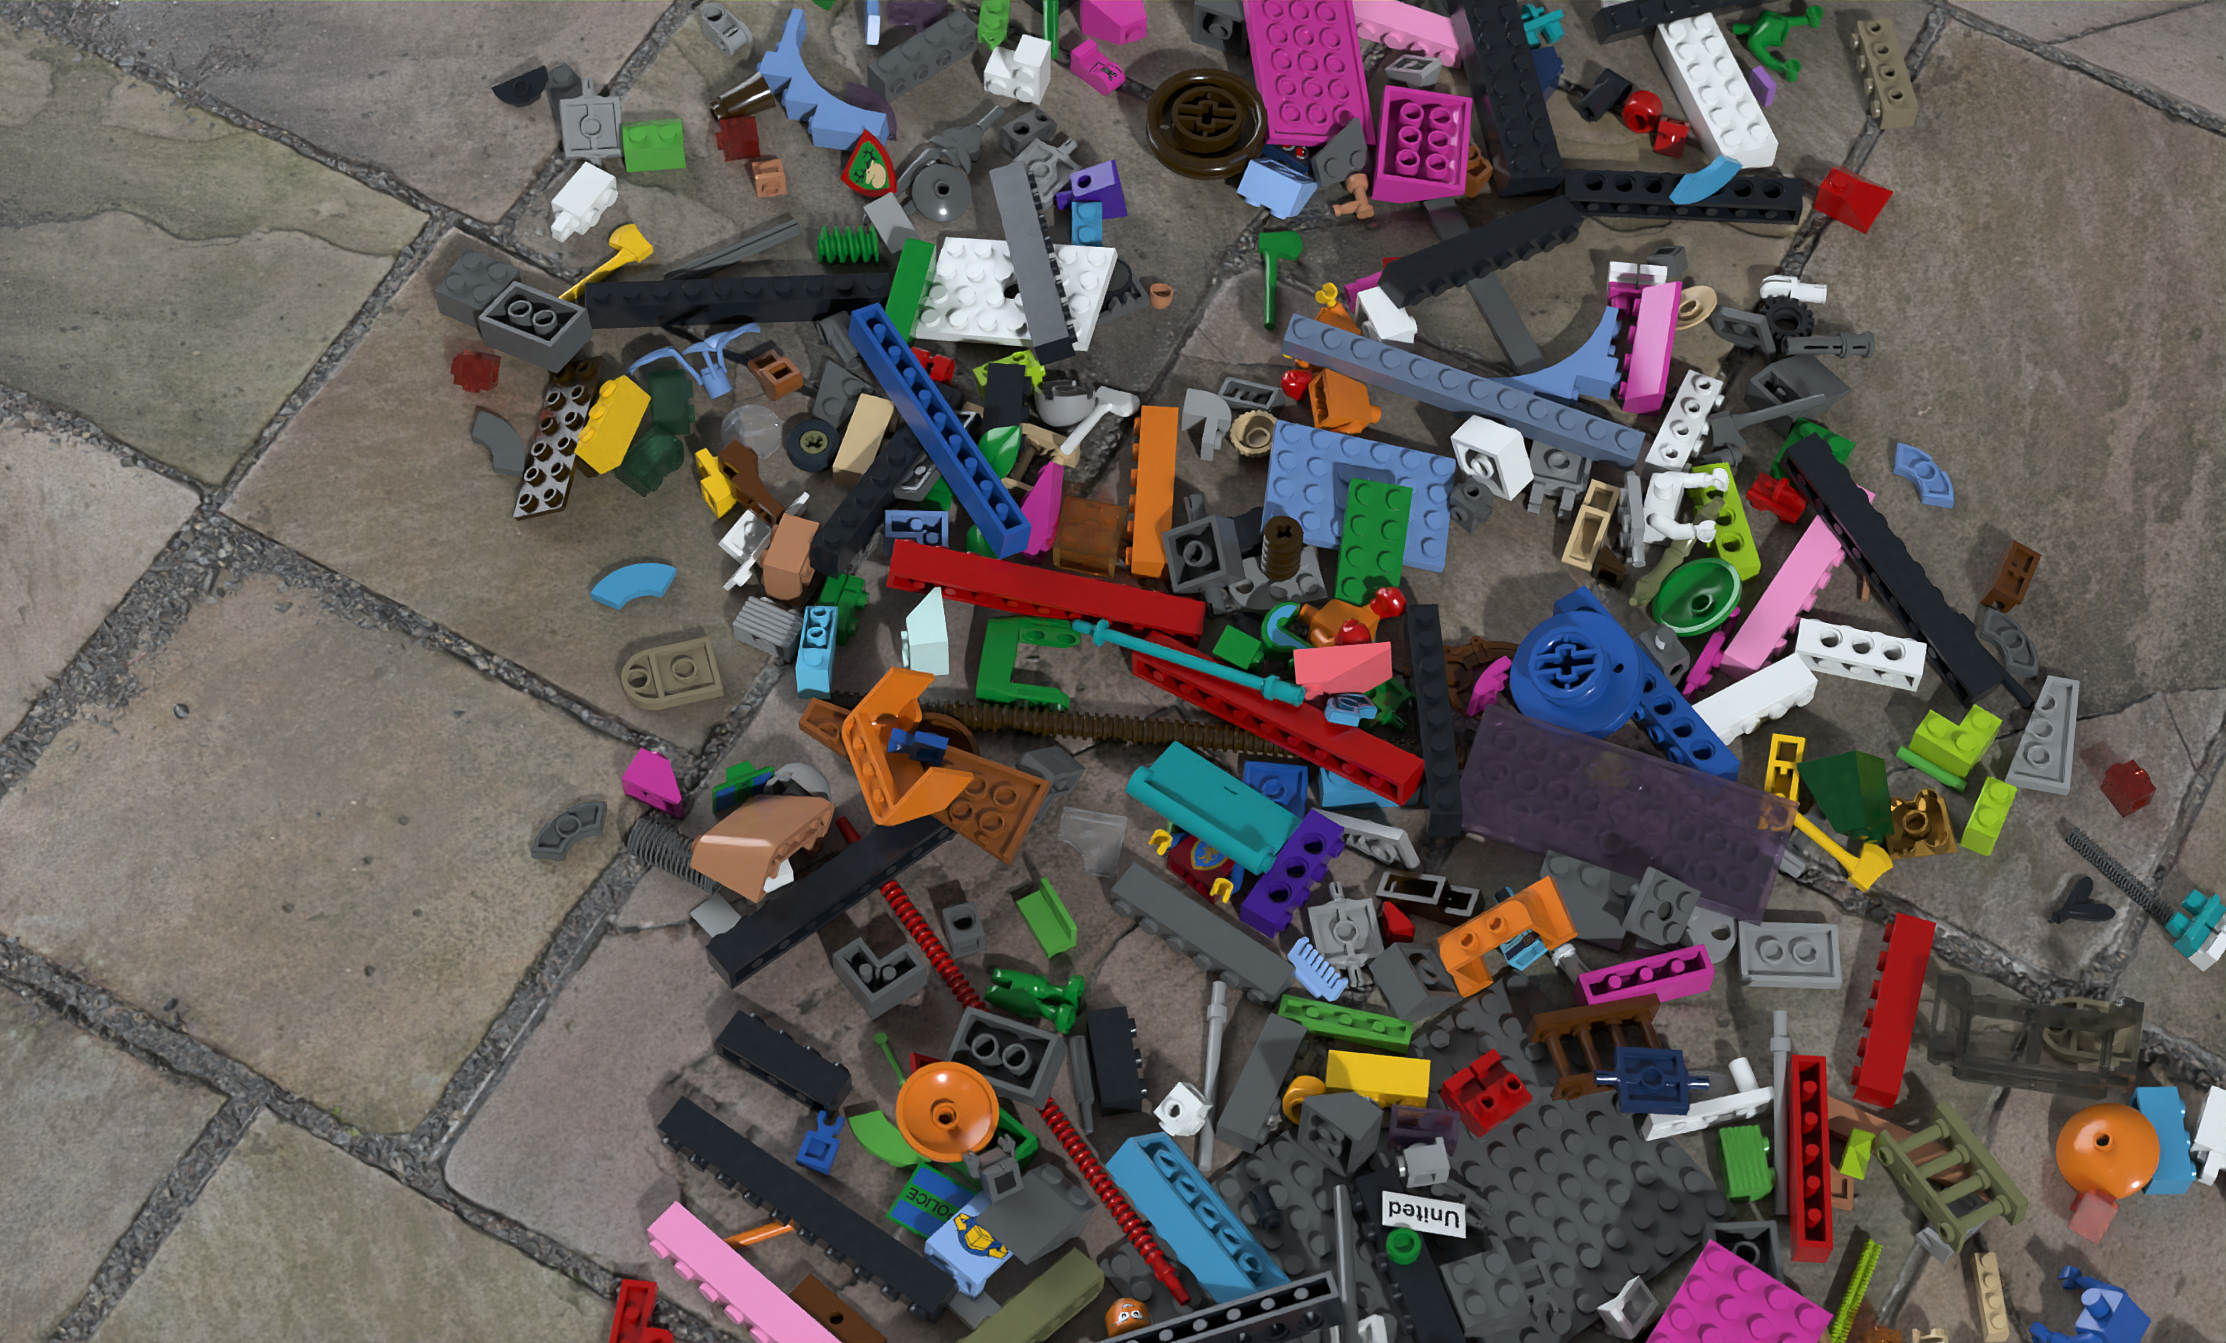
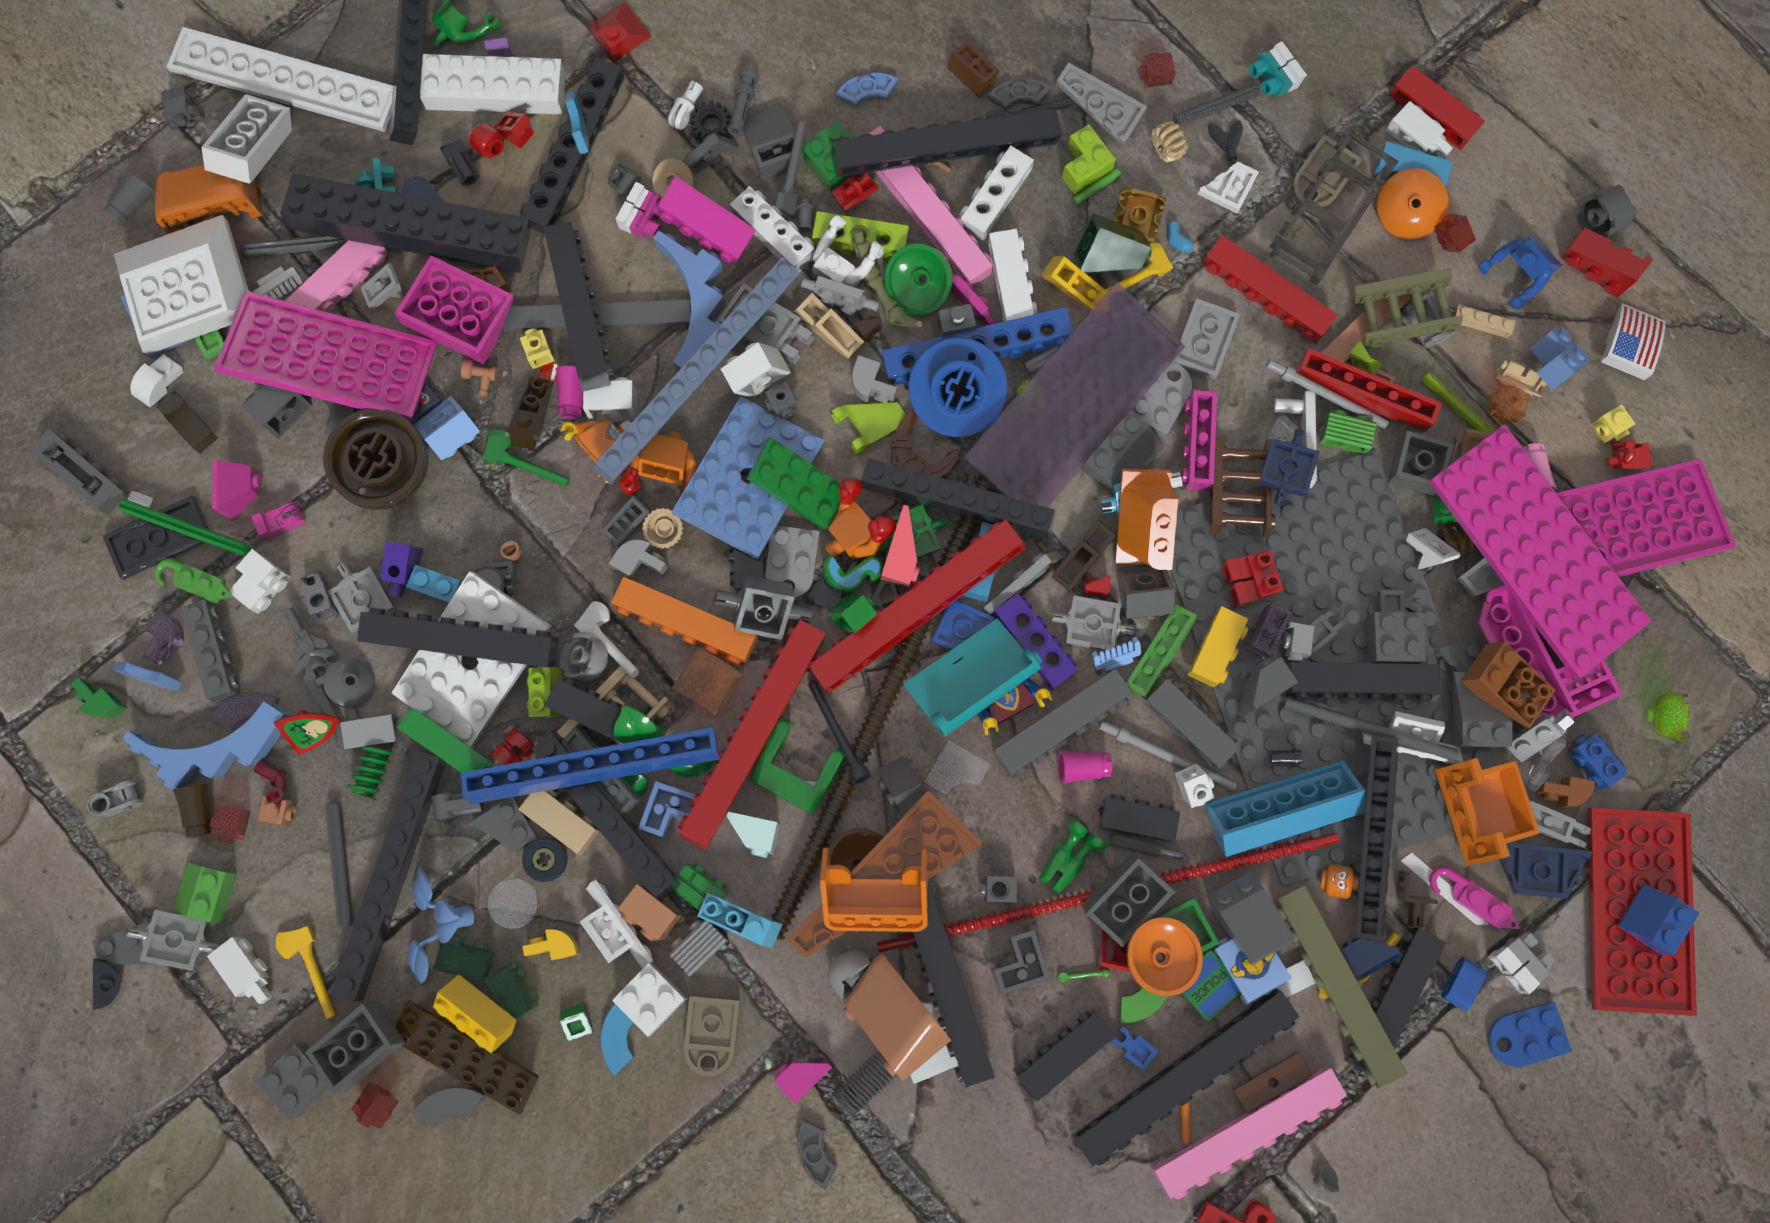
camera: 70 degrees left, 20 degrees up
green piece [712,761,775,814] -> none
reddish brown slope [717,439,785,529] -> none
dark orange brick [747,349,803,401] -> none
blue plate [887,728,948,766] -> none
dark grey piece [962,1134,1024,1203] -> none
bright green panel [1016,876,1077,959] -> none
dark pink slope [1018,461,1064,563] -> none
teal bar [1071,619,1306,707] -> none
dark brown piece [1261,515,1304,581] -> none
light orange head [1282,1075,1328,1125] -> none
dark grey wing [1310,117,1374,188] -> none
dark azure tile [1324,693,1378,727] -> none
white sticker [1382,1191,1465,1238] -> none
green tile [1385,1227,1421,1265] -> none
dark pink slope [1466,655,1512,717] -> none
dark grey piece [1622,866,1701,951] -> none
lime brick [1959,777,2018,856] -> none
none -> dark red piece [254,759,287,809]
none -> dark brown slope [509,376,554,450]
none -> light yellow brick [520,329,555,369]
none -> green slope [560,1003,593,1041]
none -> white brick [612,963,687,1037]
none -> black piece [808,680,871,785]
none -> lime flag [831,402,906,455]
none -> light grey brick [852,355,897,404]
none -> dark pink plant [1057,750,1112,785]
none -> tan gear [1151,121,1188,163]
none -> dark azure arm [1168,222,1193,253]
none -> white wing [1198,162,1259,214]

